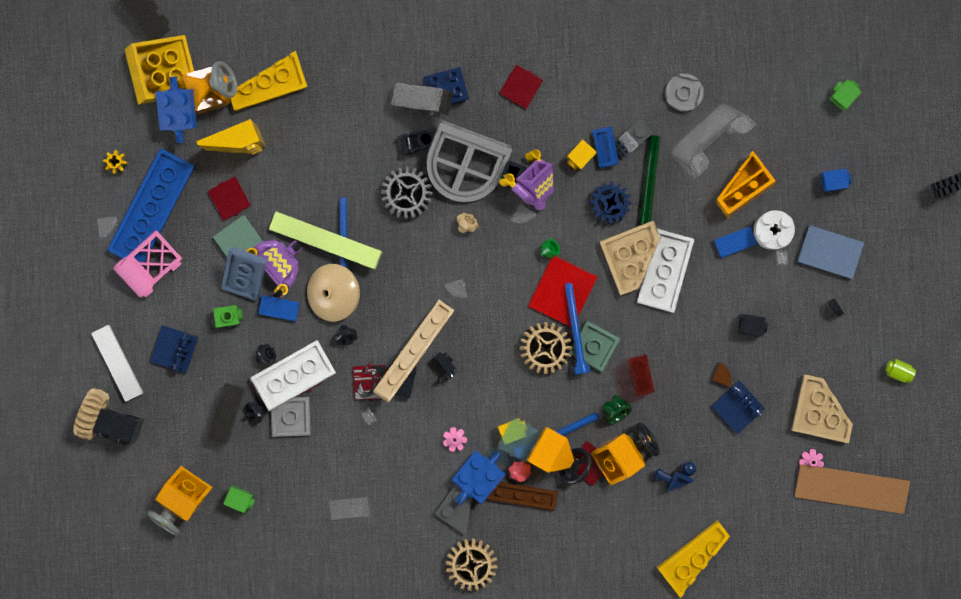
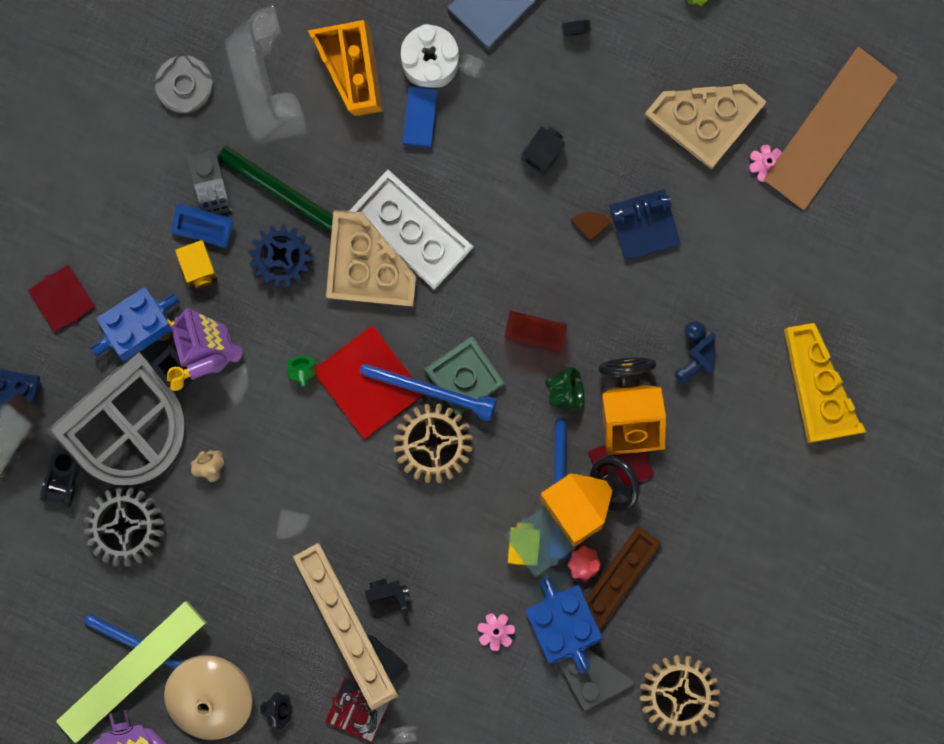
camera: 70 degrees left, 5 degrees down
none -> blue plate [90,287,180,362]

